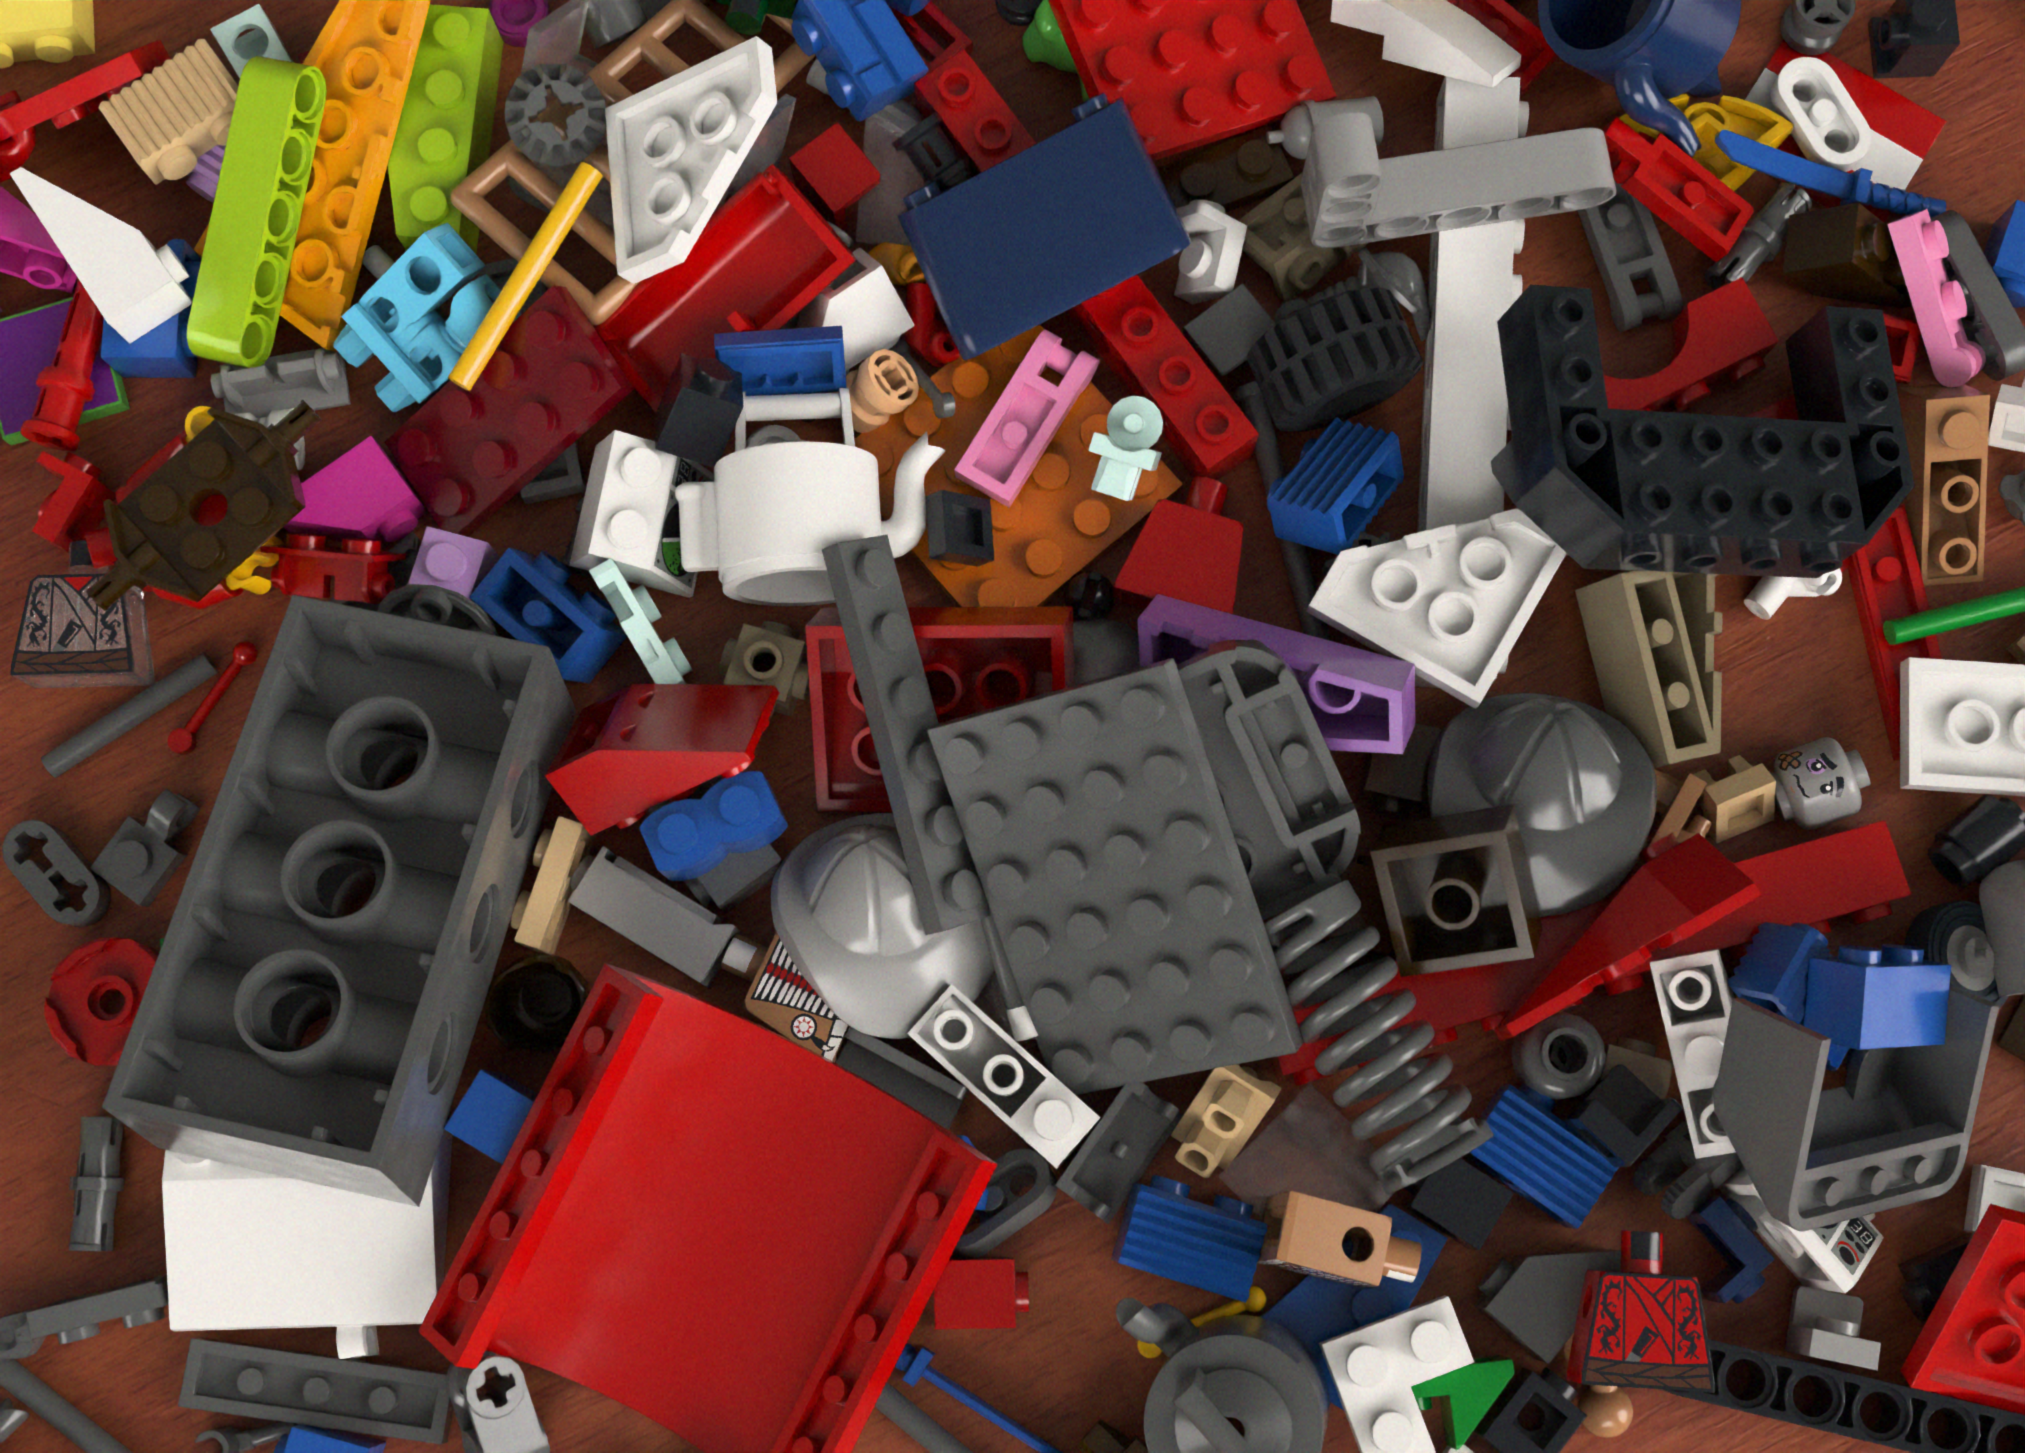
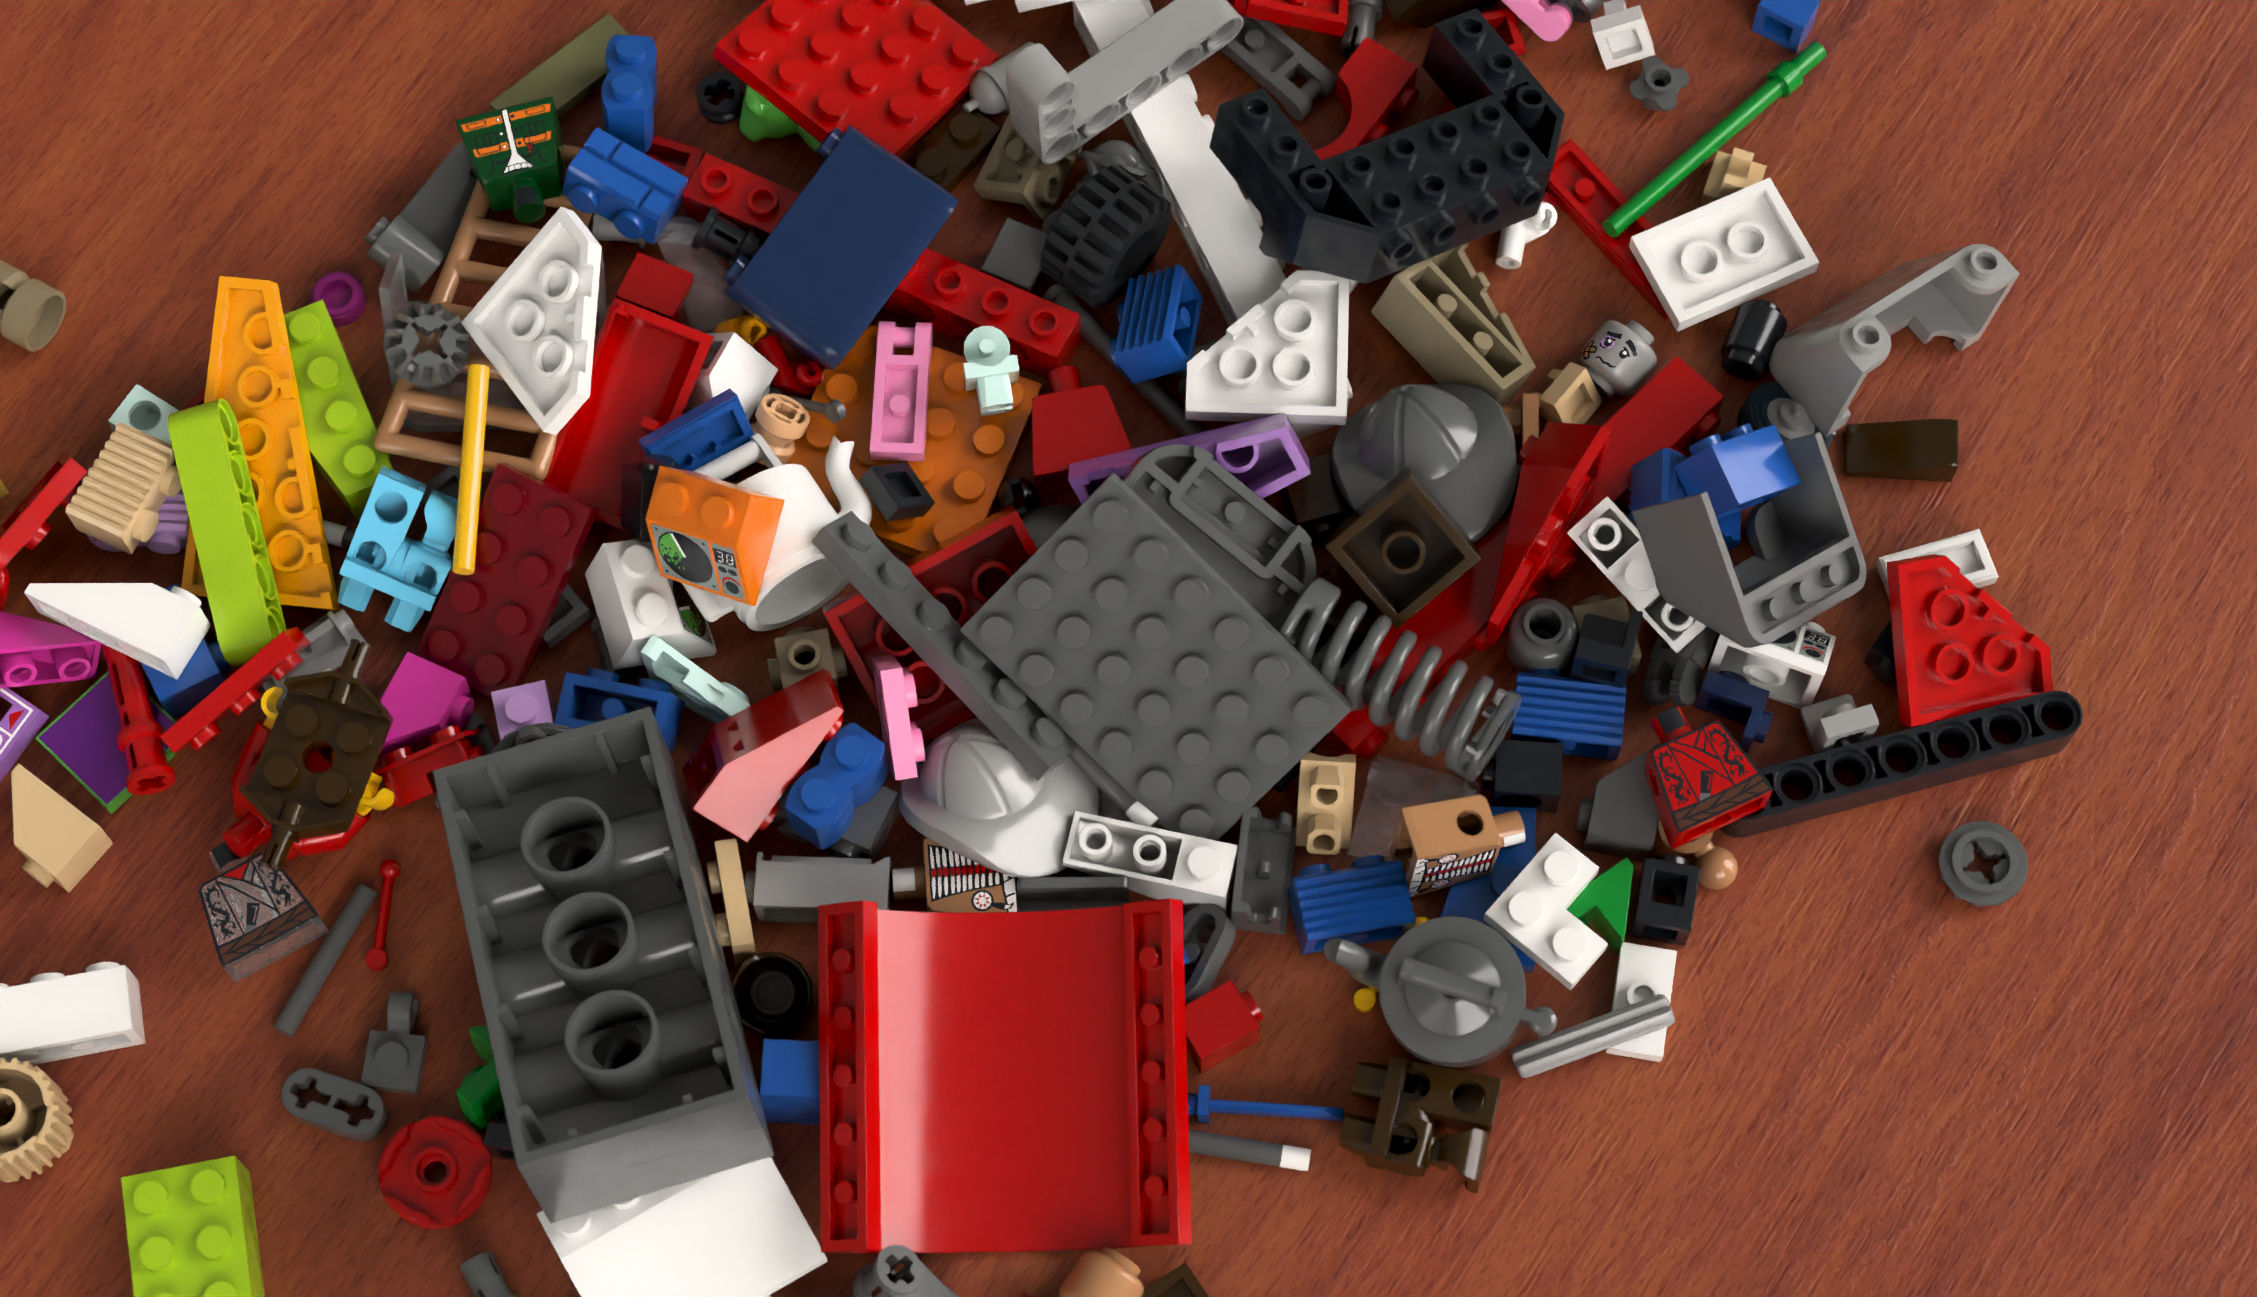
camera: 30 degrees left, 10 degrees down
red bracket [32,451,116,555] -> none
white bracket [1174,200,1247,304] -> none
medium nougat slope [1898,384,1990,586] -> none
none -> red plate [160,627,311,753]
none -> orange slope [645,466,785,606]
none -> bright pink plate [871,655,925,780]

